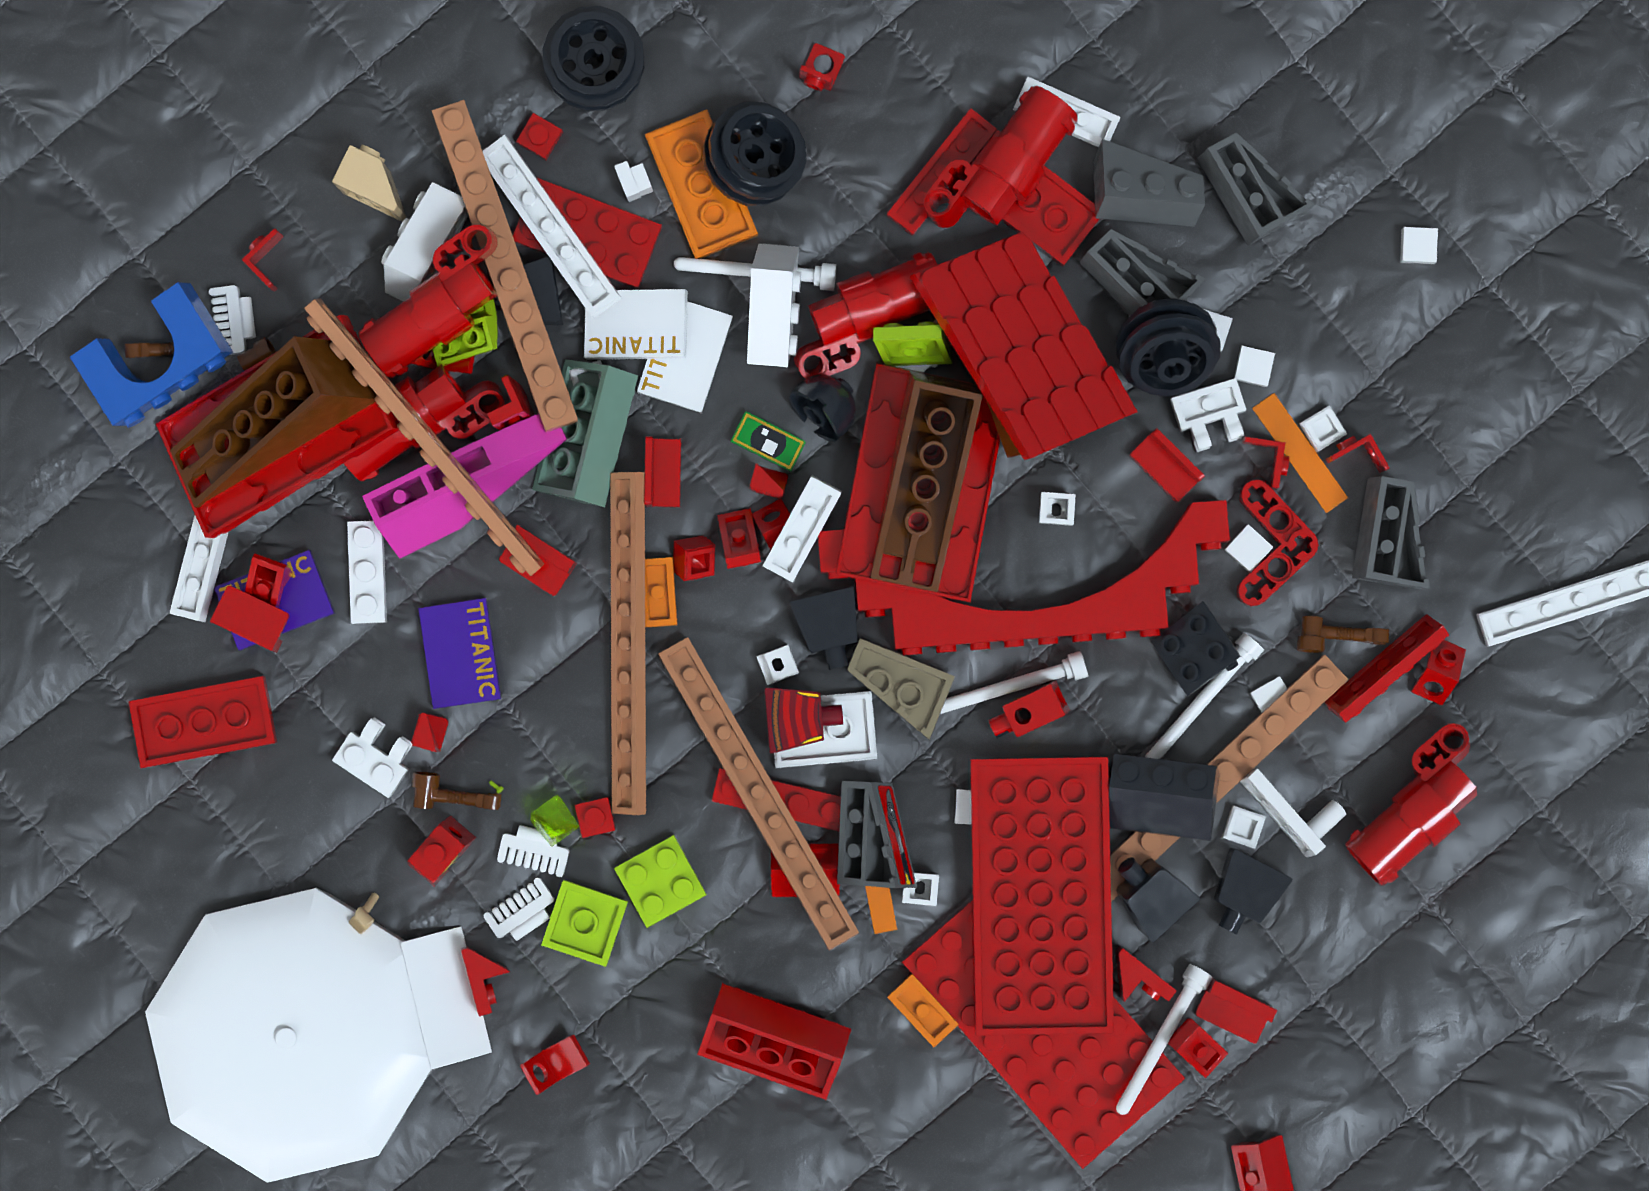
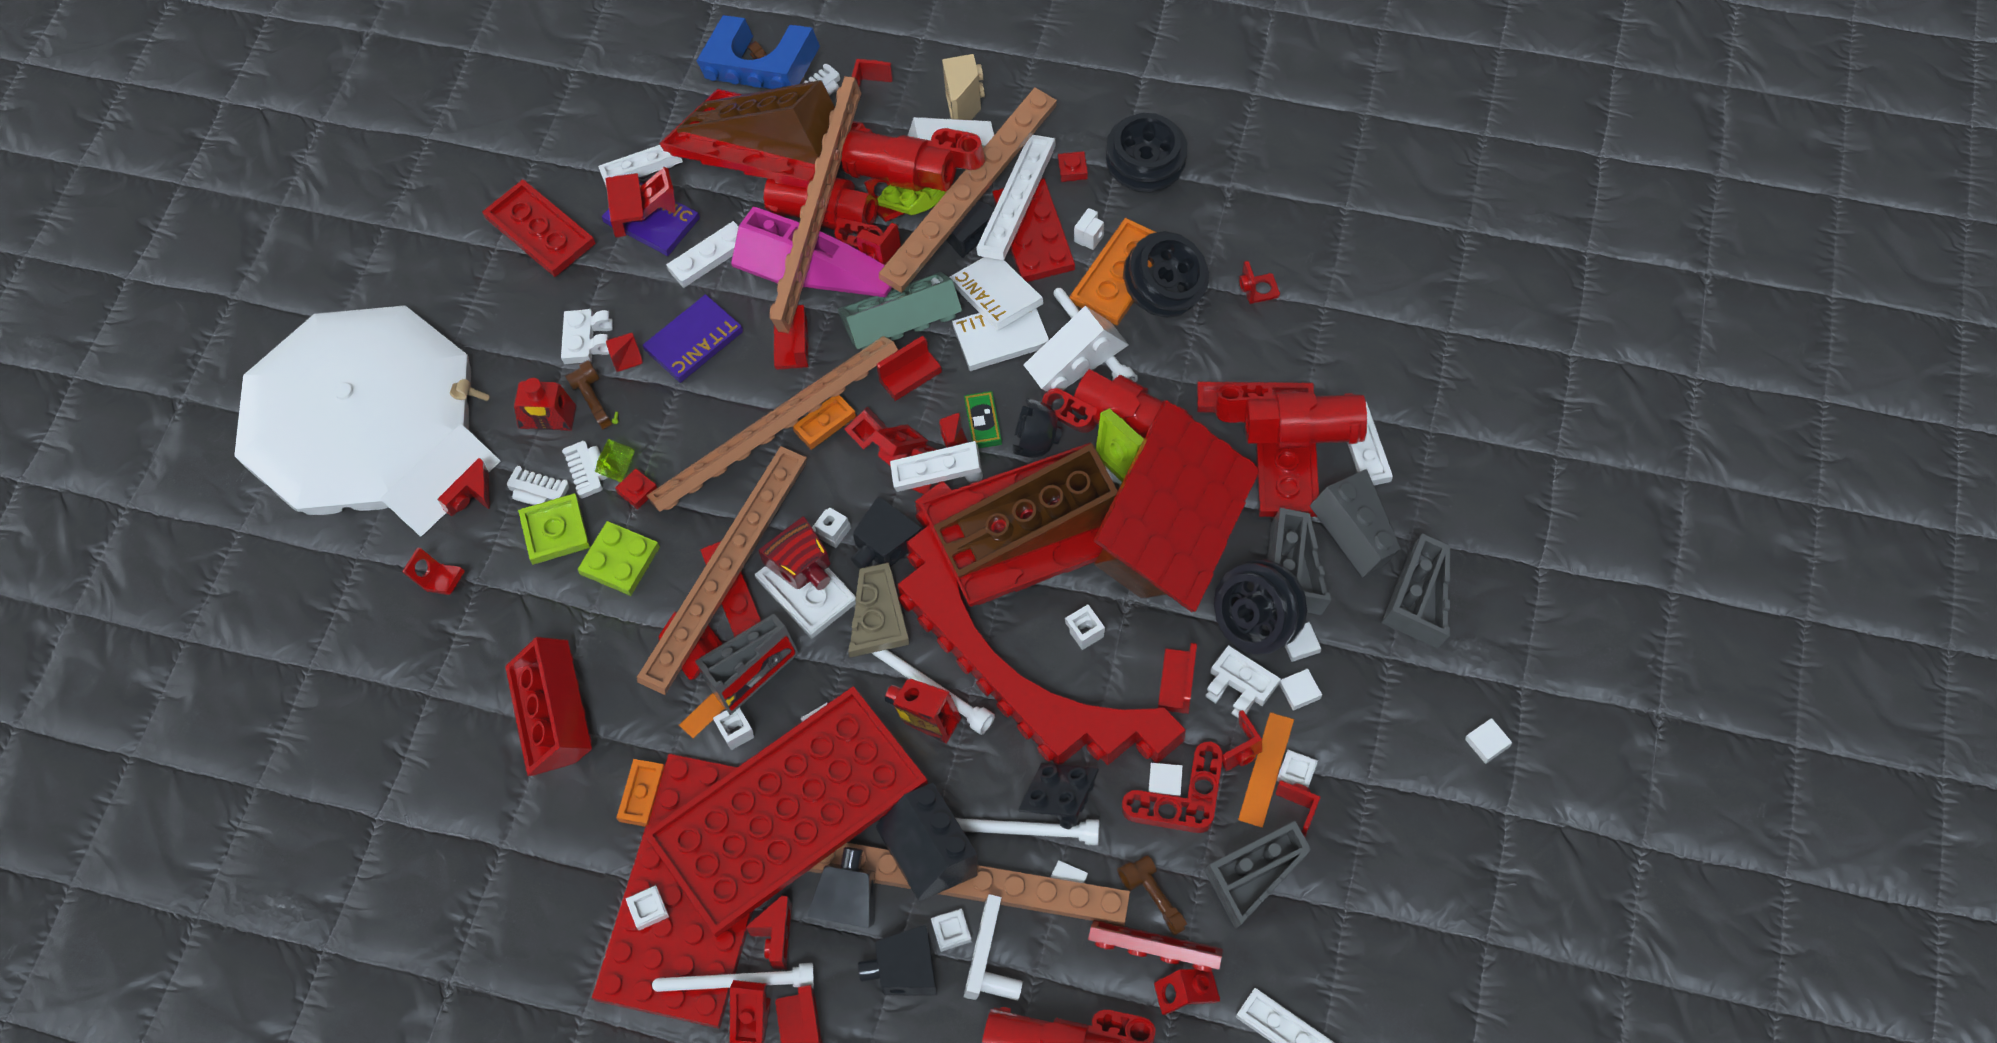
camera: 60 degrees right, 25 degrees down
none -> white tile [626,885,669,931]

